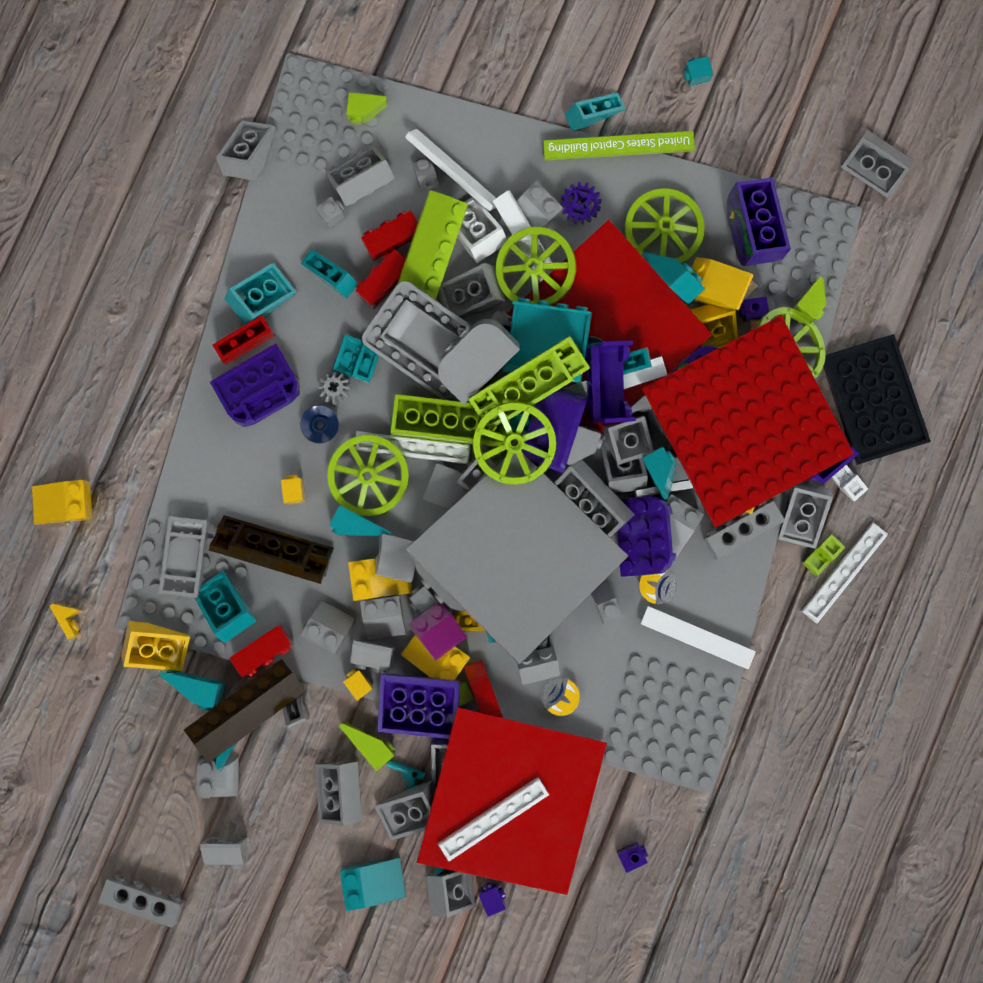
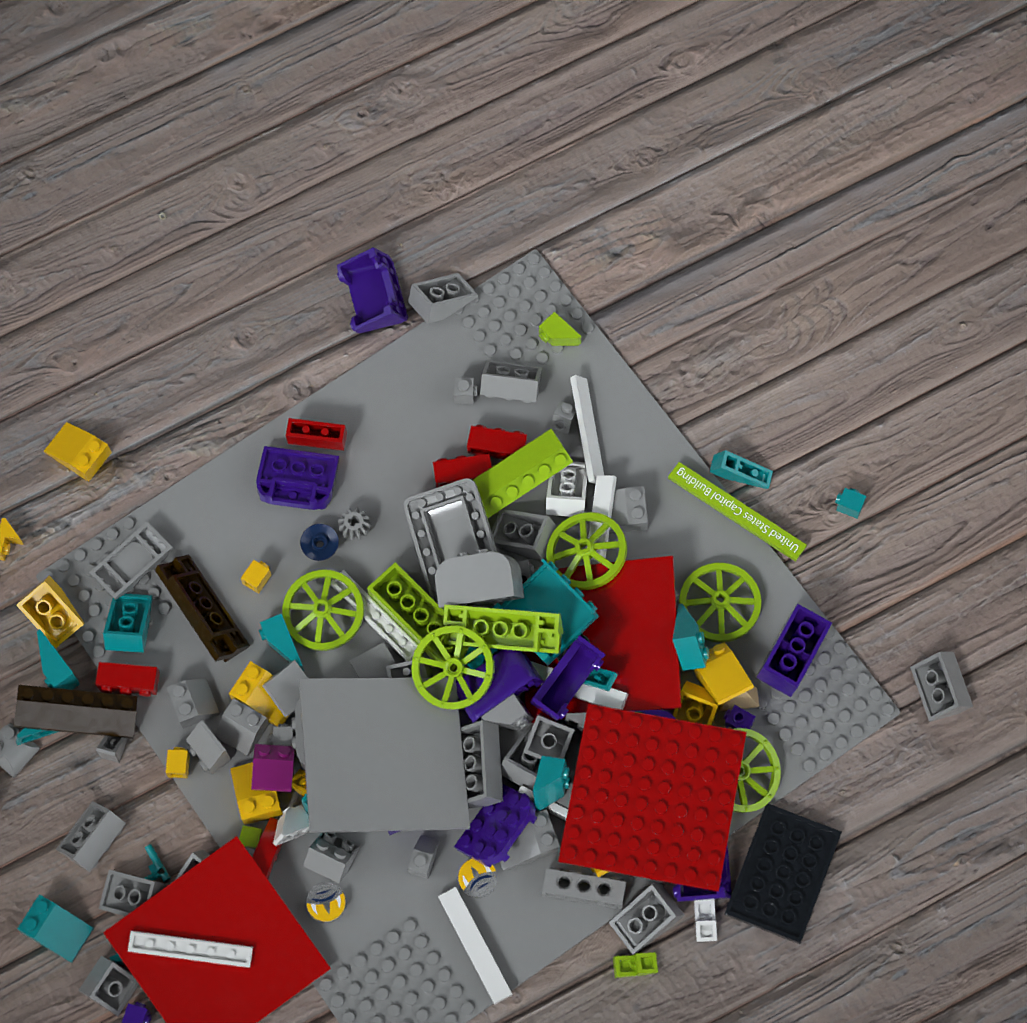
camera: 45 degrees right, 15 degrees down
teal slope [224,263,297,325] -> none
teal slope [300,249,358,299] -> none
teal slope [332,334,379,383] -> none
lime slope [339,722,395,771] -> none
dark purple slope [378,673,460,739] -> none
dark purple gear [560,182,602,224] -> none
lime slope [793,276,827,321] -> none
white tile [801,522,888,623] -> none
none -> white slope [273,805,309,846]
none -> dark purple windscreen [337,247,408,334]

